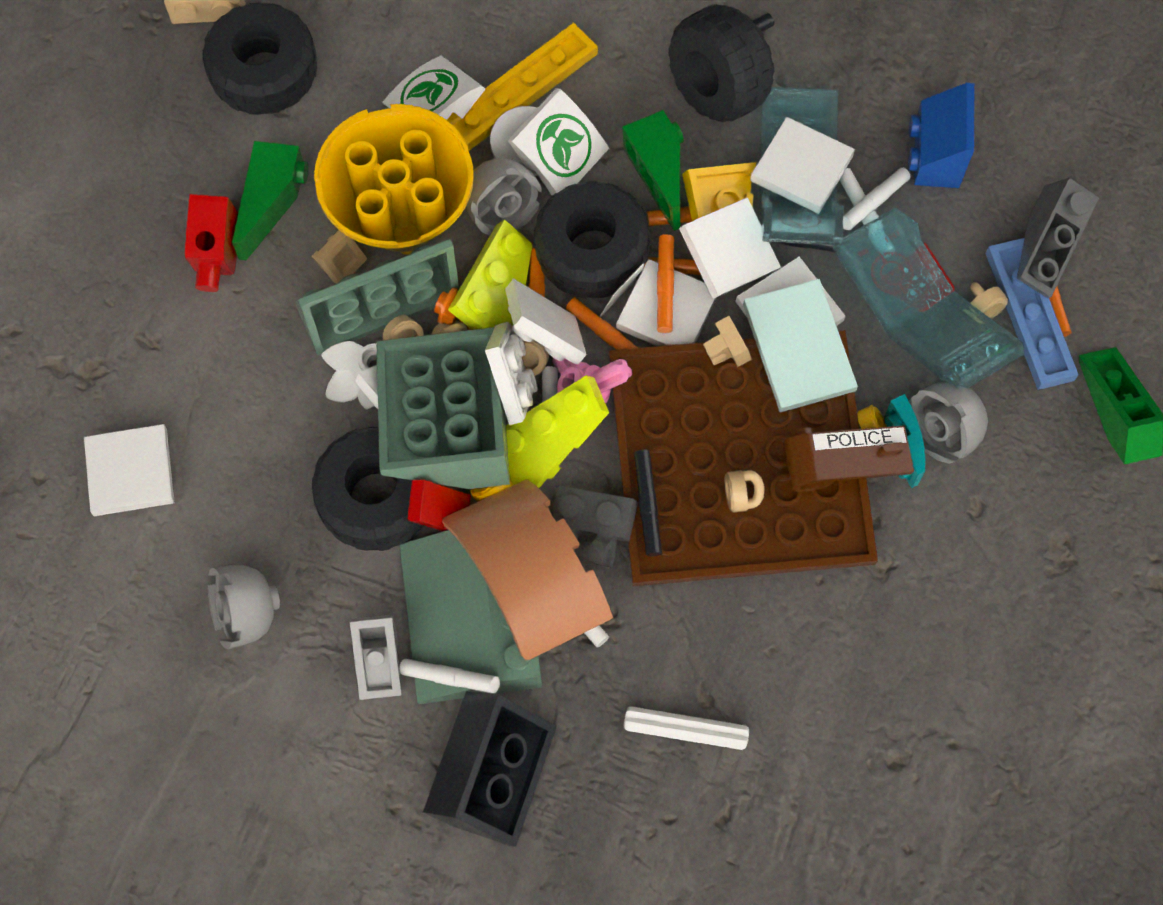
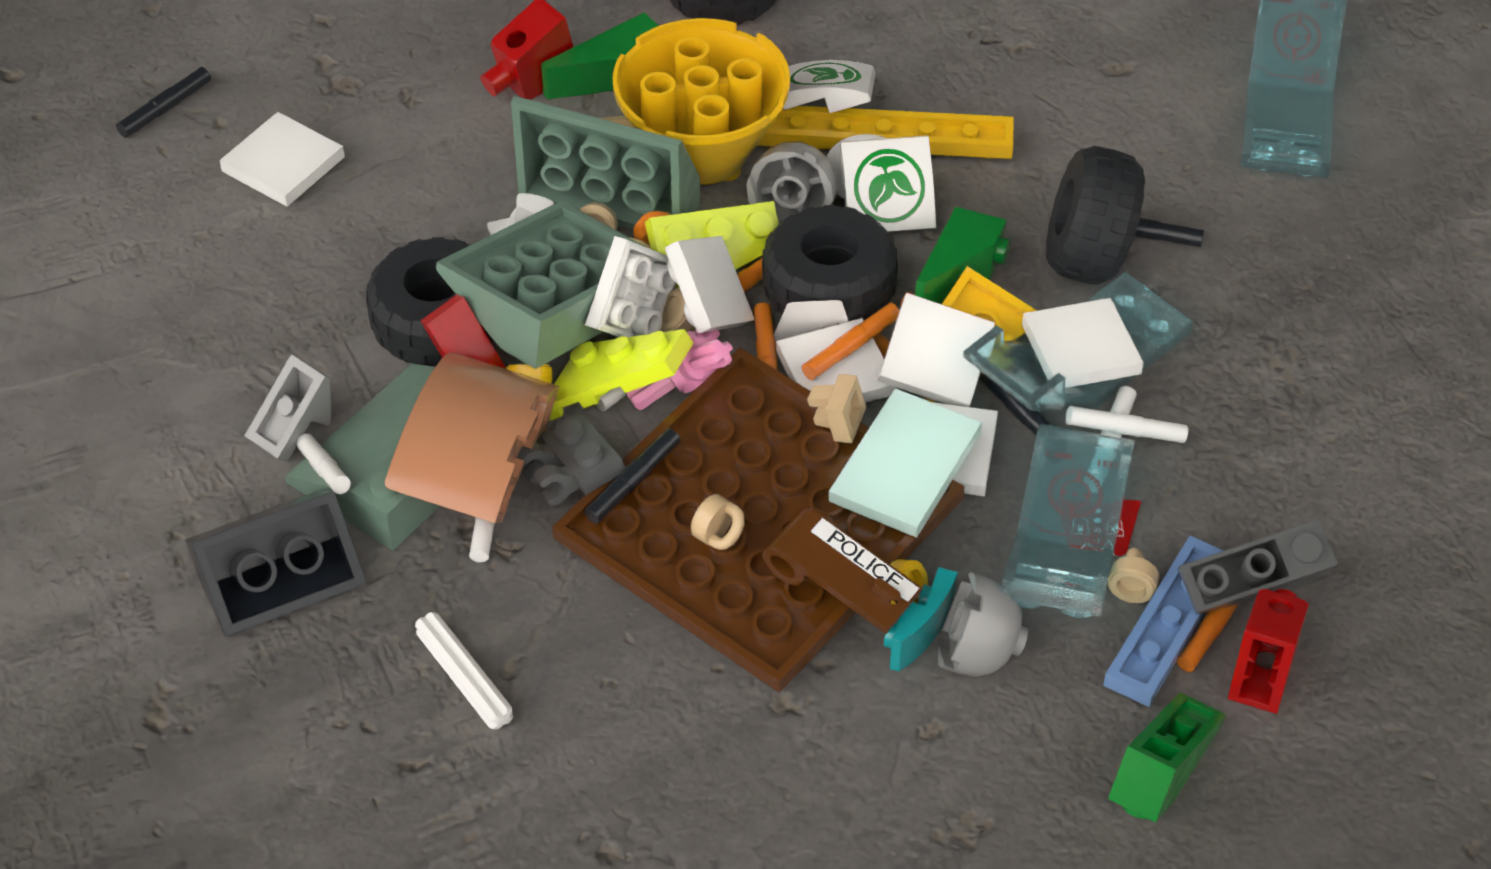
camera: 45 degrees right, 20 degrees down
light grey cylinder [208,564,280,649] -> none
blue slope [908,83,974,188] -> none
none -> red torso [1227,589,1309,714]

